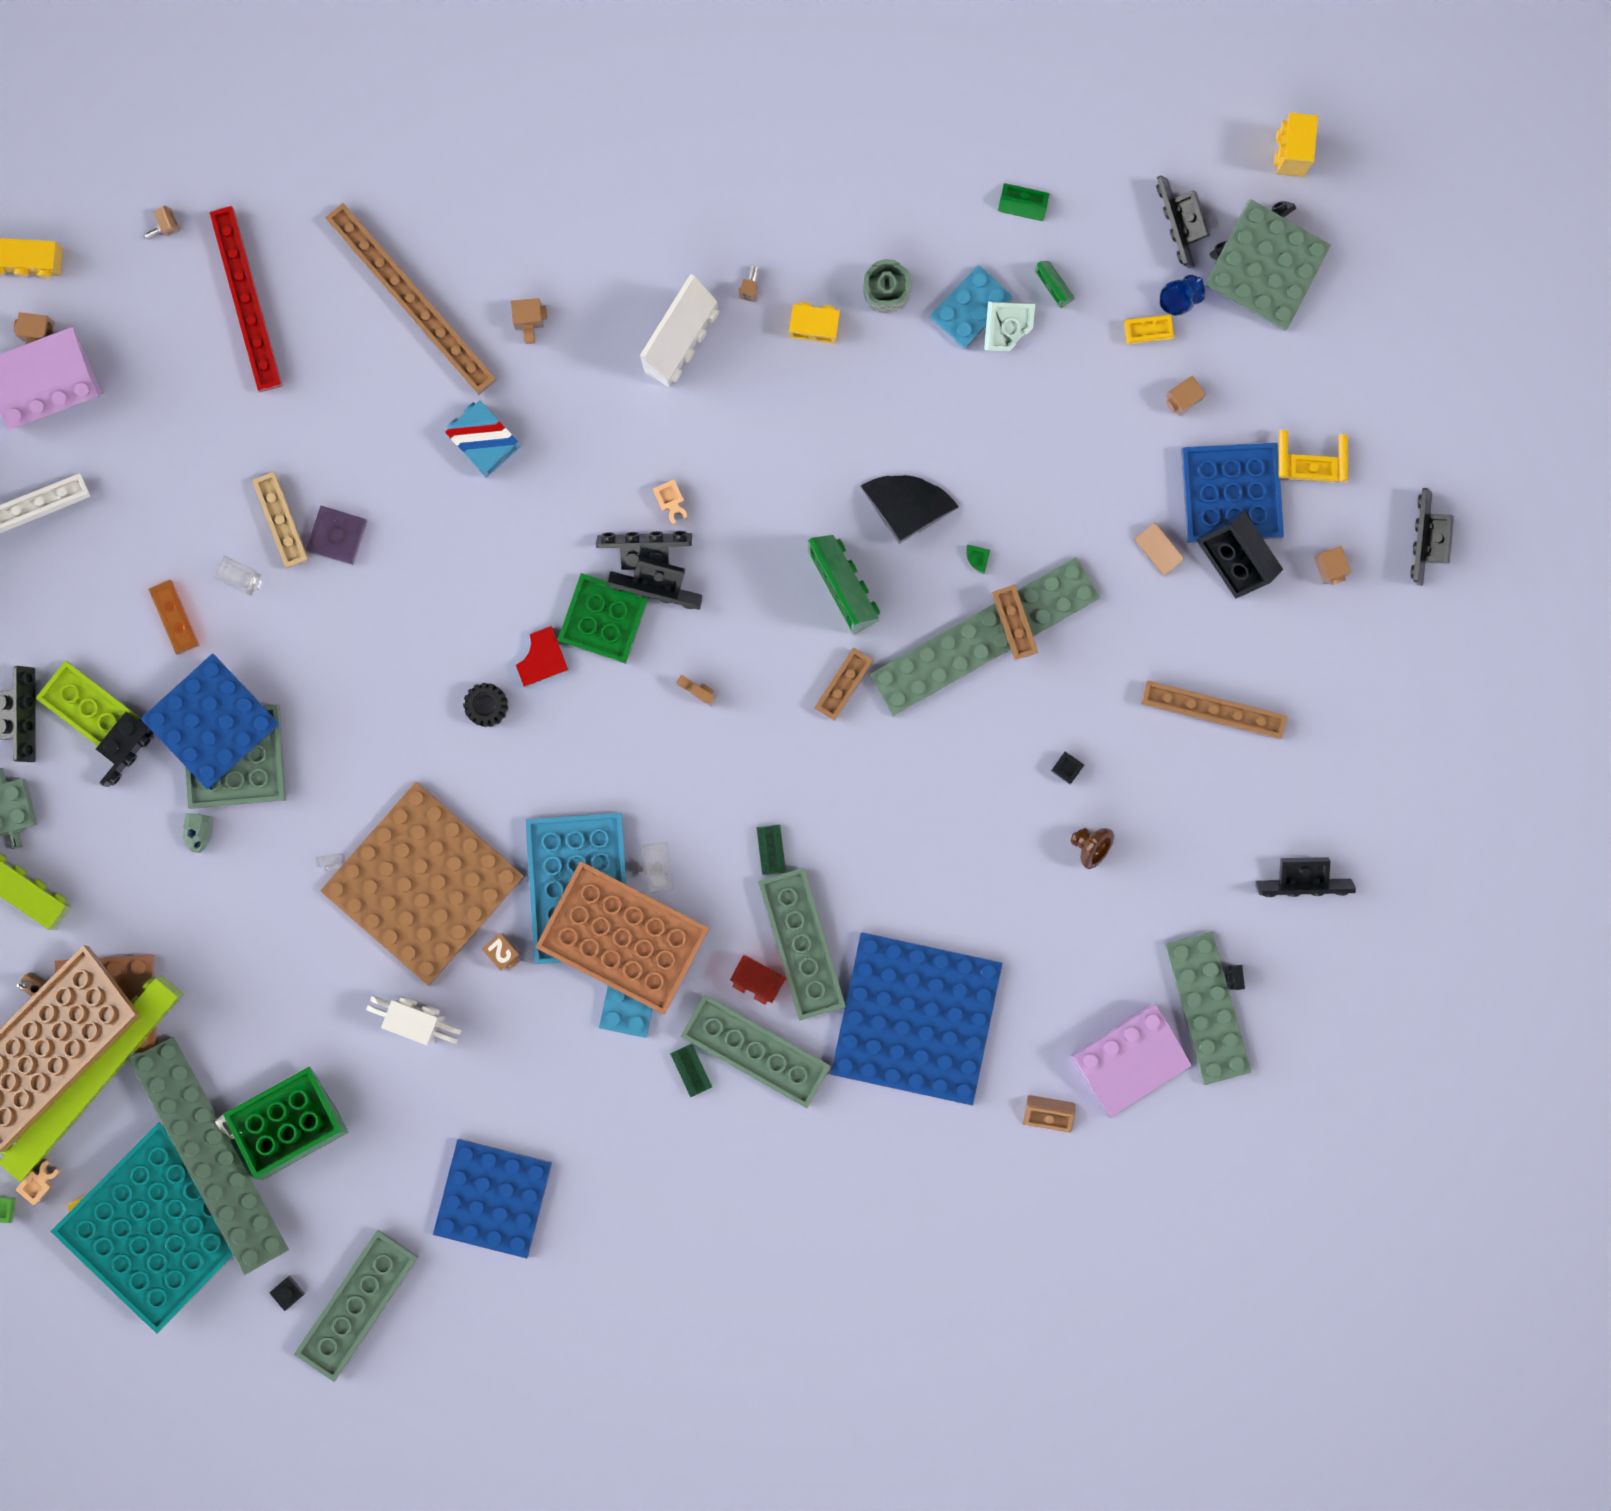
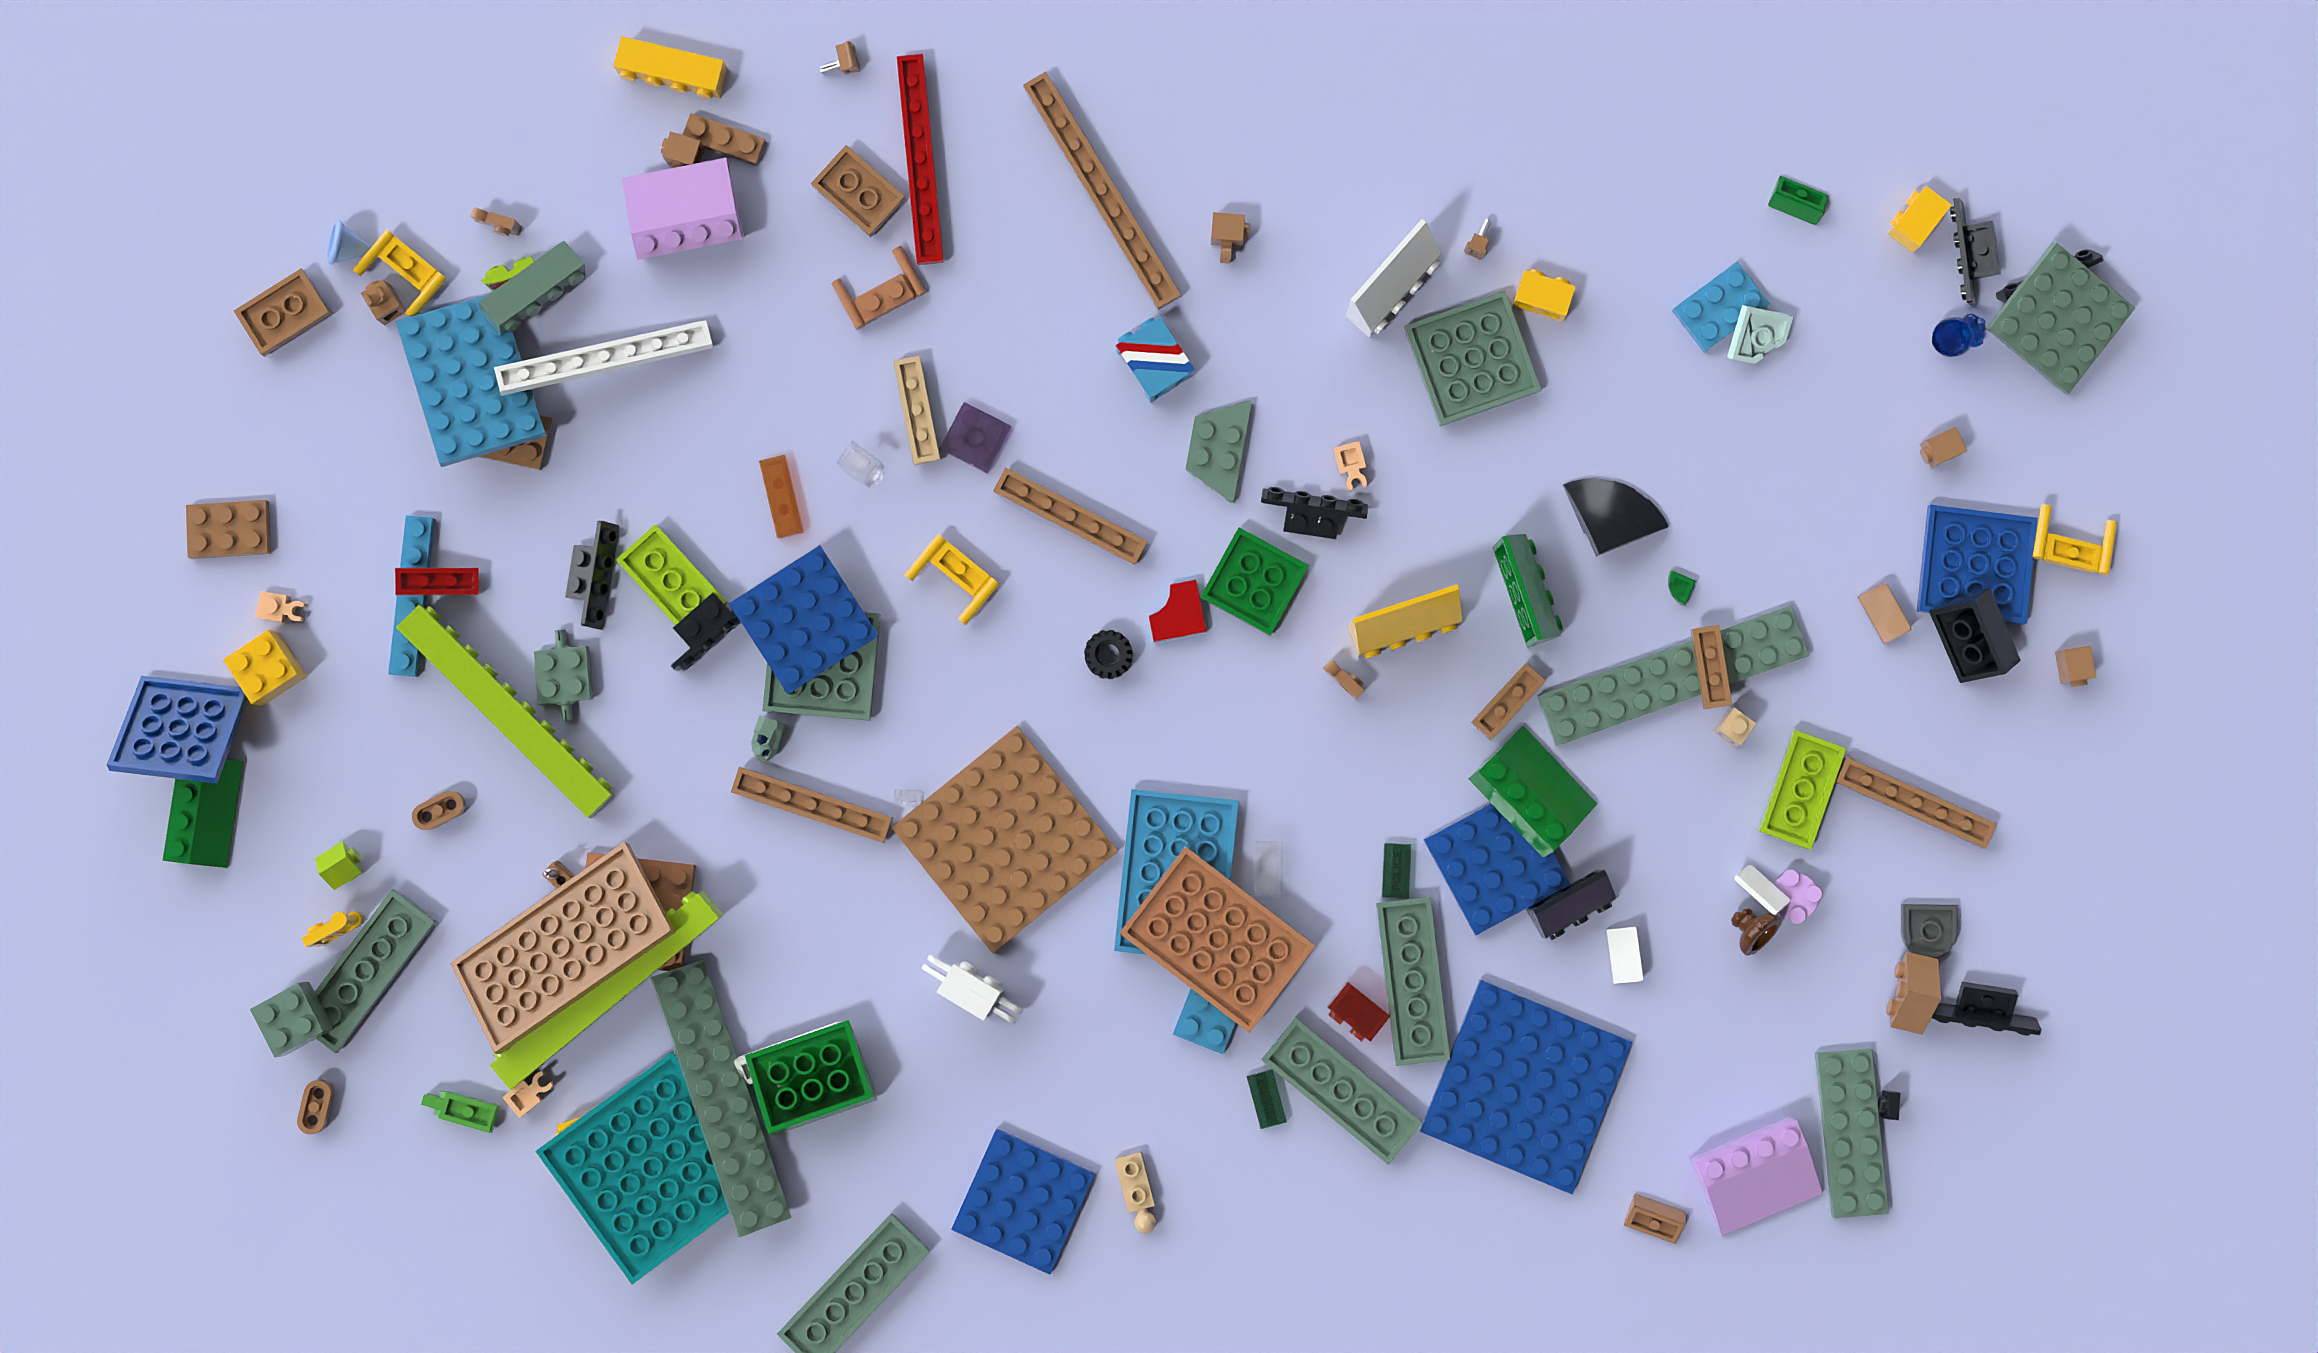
camera: 15 degrees right, 0 degrees up
black plate [269,1275,305,1312] -> none
medium nougat brick [482,933,522,971] -> none
black bracket [607,557,702,610] -> none
sand green brick [863,259,911,313] -> none
green slope [1035,261,1075,308] -> none
black plate [1051,751,1084,785] -> none
yellow plate [1123,314,1174,345] -> none
yellow brick [1273,113,1318,177] -> none
bracket [1410,488,1454,586] -> none
none -> medium nougat plate [683,113,766,166]
none -> medium nougat plate [731,767,893,843]
none -> medium nougat plate [810,145,906,238]
none -> nougat plate [831,246,926,330]
none -> yellow plate [904,534,1000,625]
none -> medium nougat plate [993,467,1148,566]
none -> tan plate [1114,1152,1156,1234]
none -> sand green wing [1185,401,1252,503]
none -> yellow slope [1348,584,1462,659]
none -> sand green plate [1404,291,1541,427]
none -> blue plate [1423,804,1571,936]
none -> green slope [1468,726,1598,858]
none -> black slope [1526,870,1616,940]
none -> white slope [1606,926,1643,984]
none -> tan brick [1713,708,1757,747]
none -> white slope [1734,865,1790,915]
none -> lime plate [1758,730,1846,850]
none -> lavender piece [1774,869,1822,924]
none -> medium nougat brick [1886,952,1941,1035]
none -> yellow brick [1887,186,1952,253]
none -> dark grey tile [1901,904,1958,958]

